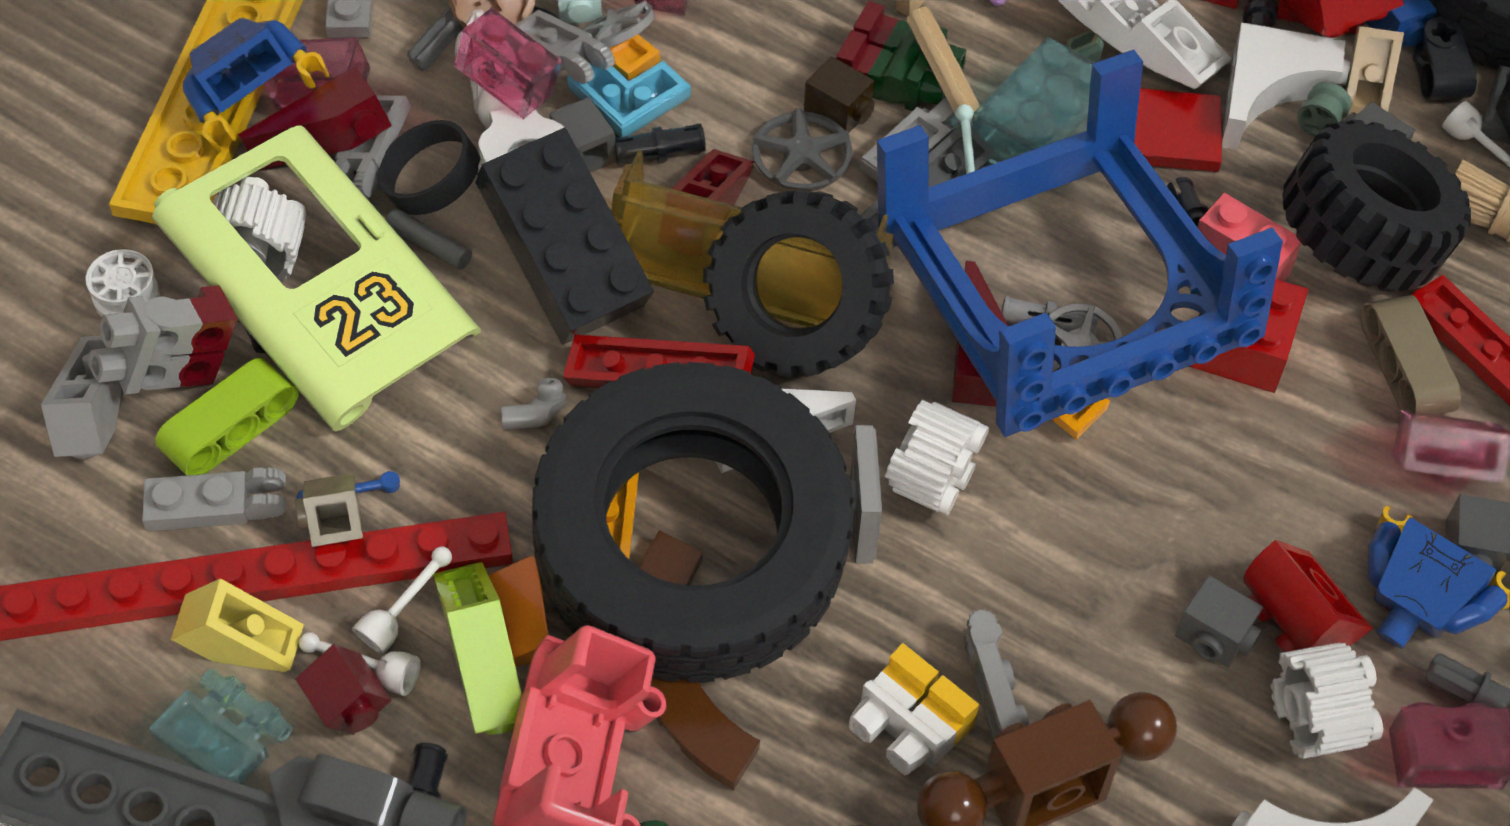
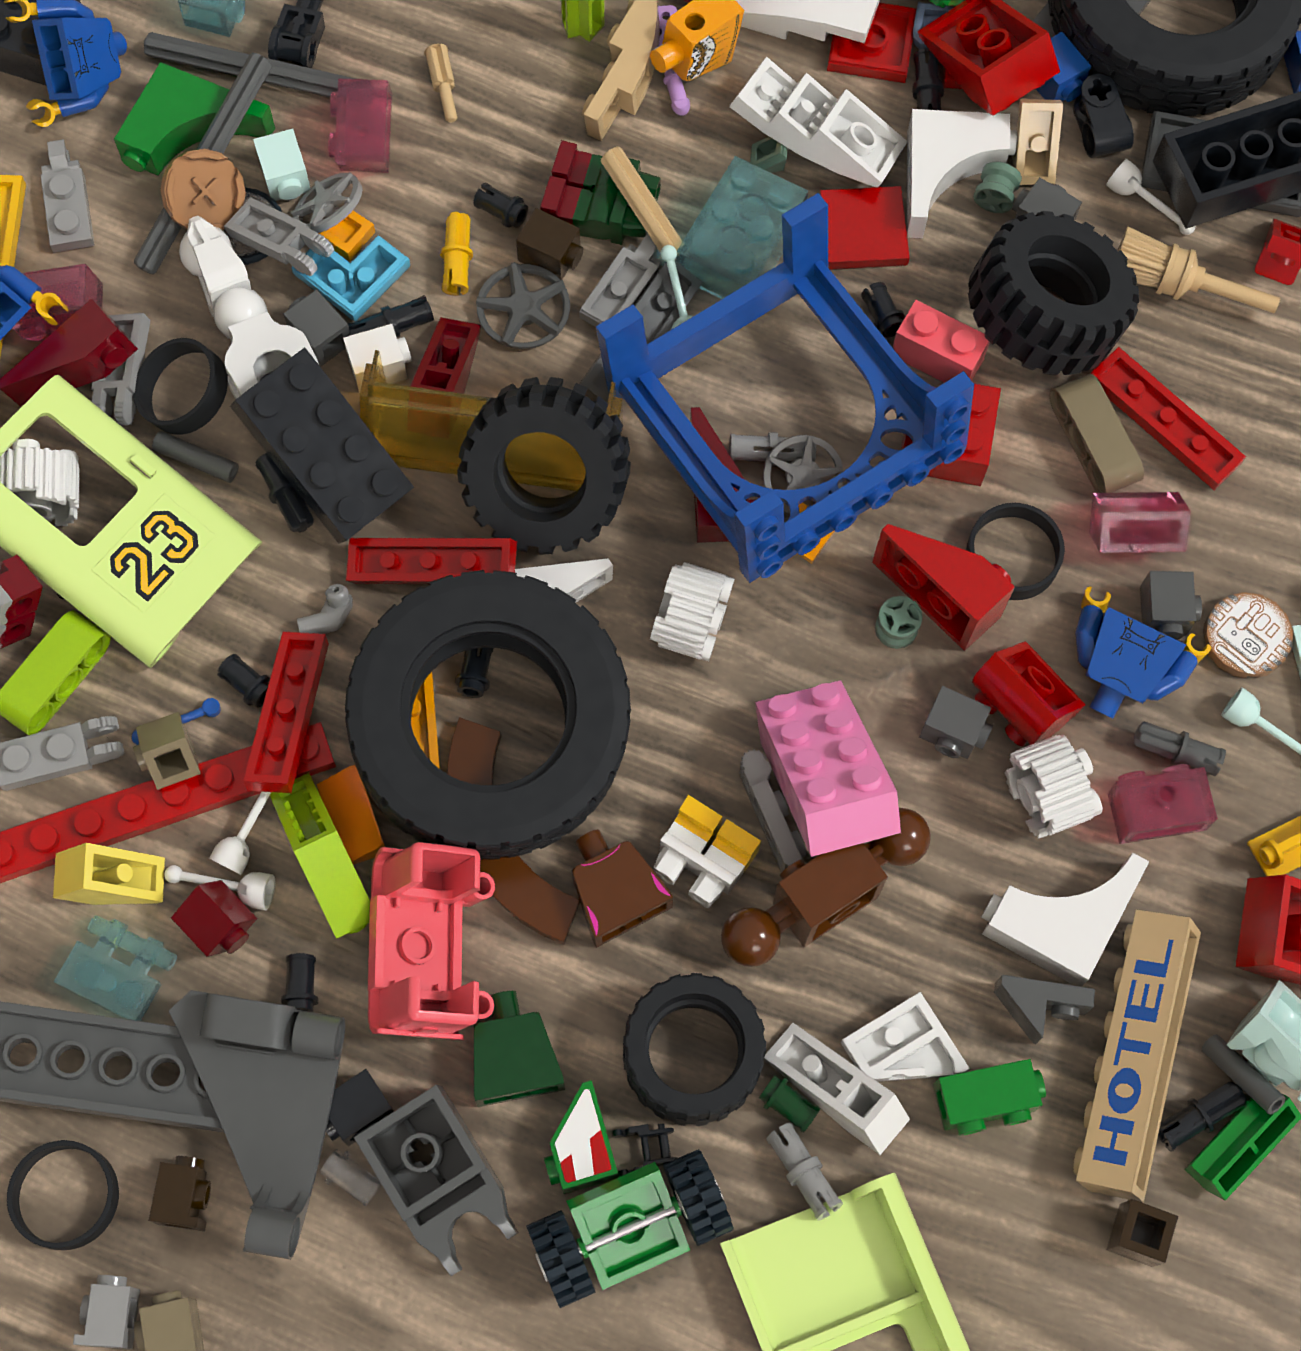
camera: 10 degrees left, 15 degrees up
clear pink brick [454,7,562,120] -> none
light grey plate [850,425,882,564] -> none
none -> black pin [217,654,270,707]
none -> red plate [243,632,329,793]
none -> black axle [255,453,314,533]
none -> white brick [343,324,412,393]
none -> yellow axle [440,212,473,296]
none -> black pin [455,647,494,698]
none -> black pin [473,183,528,228]
none -> reddish brown torso [572,829,673,948]
none -> bright pink brick [755,680,901,857]
none -> red slope [872,524,1015,651]
none -> sand green wheel [875,596,923,649]
none -> black tyre [966,503,1065,600]

